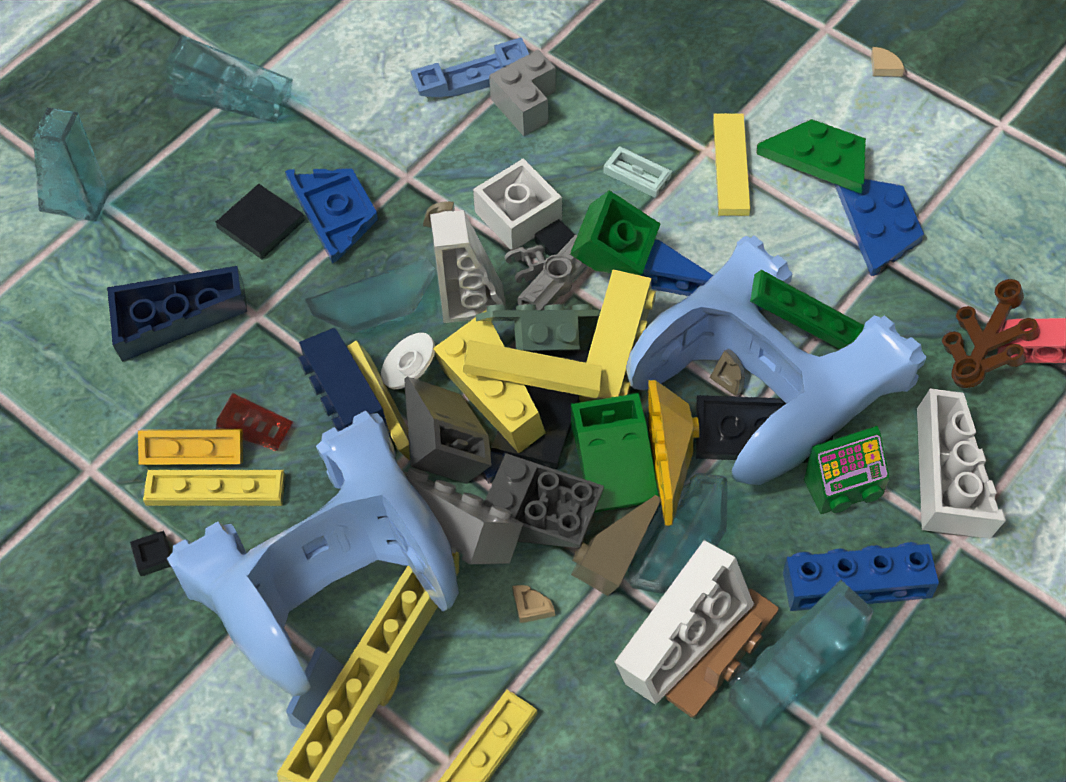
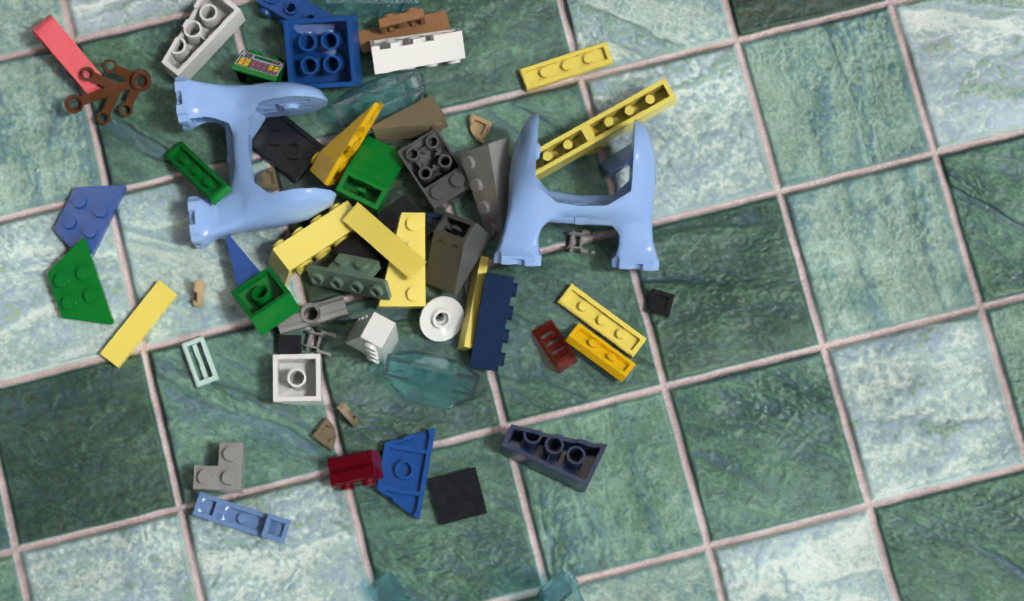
camera: 150 degrees left, 20 degrees up
none -> tan tile [193,280,206,308]
none -> blue slope [283,14,363,88]
none -> dark tan tile [312,417,336,451]
none -> dark red brick [327,450,384,491]

